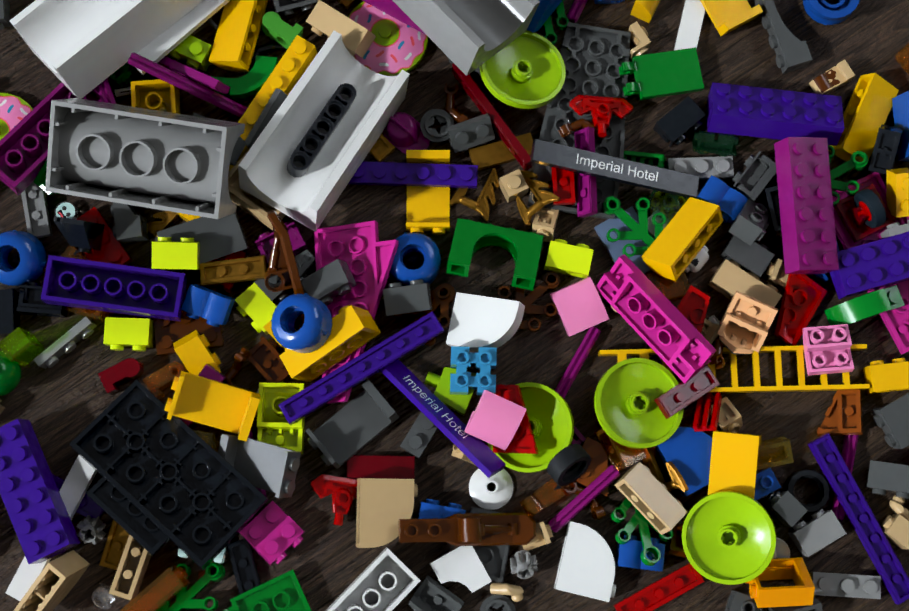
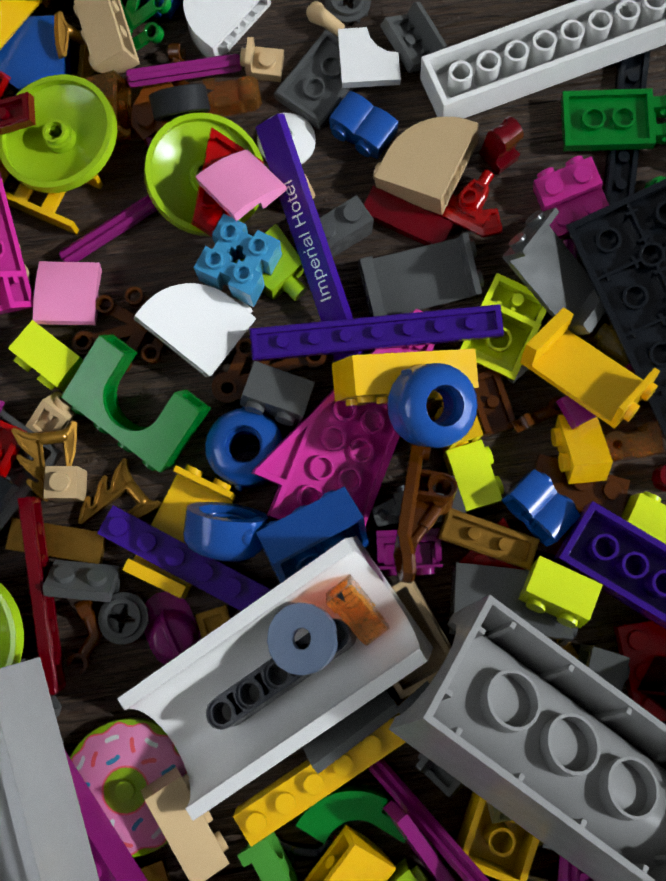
camera: 155 degrees left, 0 degrees up
dark grey brick [301,259,357,306] -> none
reddish brown piece [399,513,536,546] -> none
light grey gear [510,550,538,579] -> none
none -> blue piece [183,502,268,561]
none -> blue slope [256,486,369,584]
none -> sand blue tile [267,603,338,676]
none -> clear orange leg [326,574,390,646]
none -> dark red leg [479,116,524,175]

